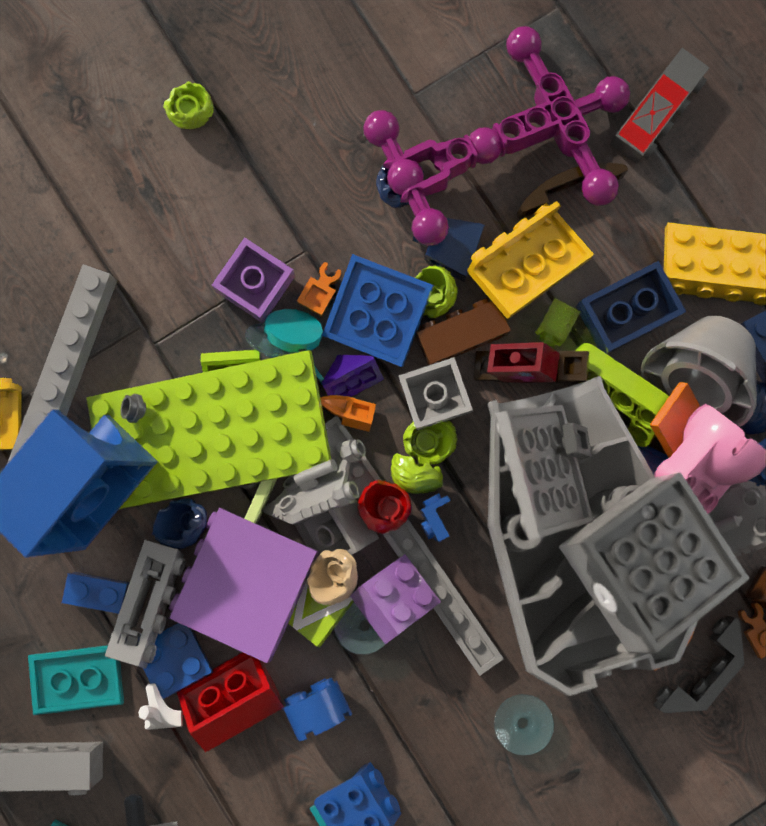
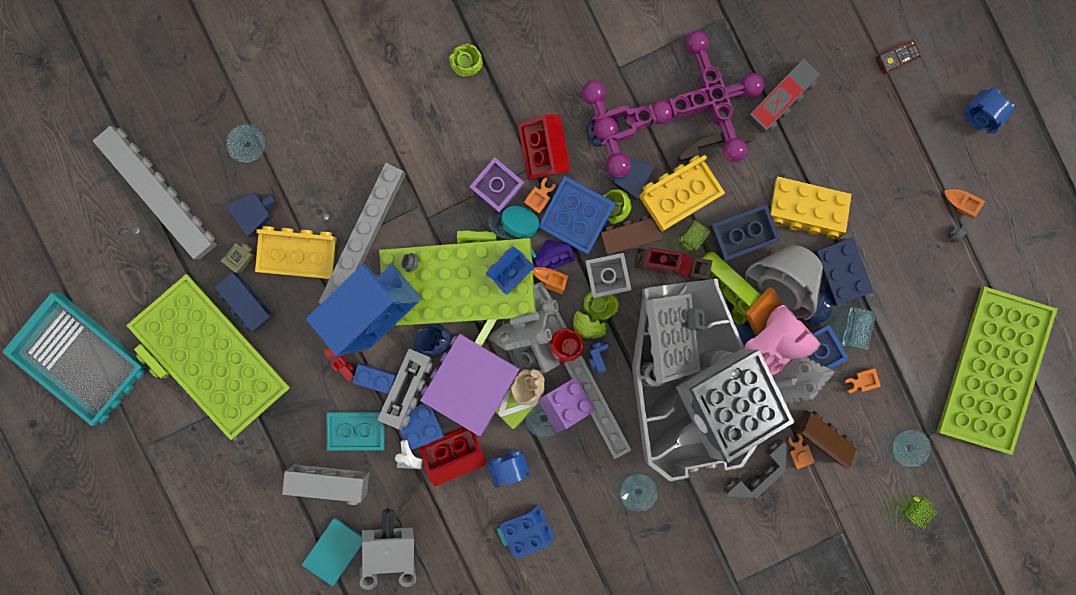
camera: 10 degrees right, 5 degrees up
none -> red plate [324,348,356,382]
none -> blue bracket [486,246,535,295]
none -> red slope [518,115,571,180]

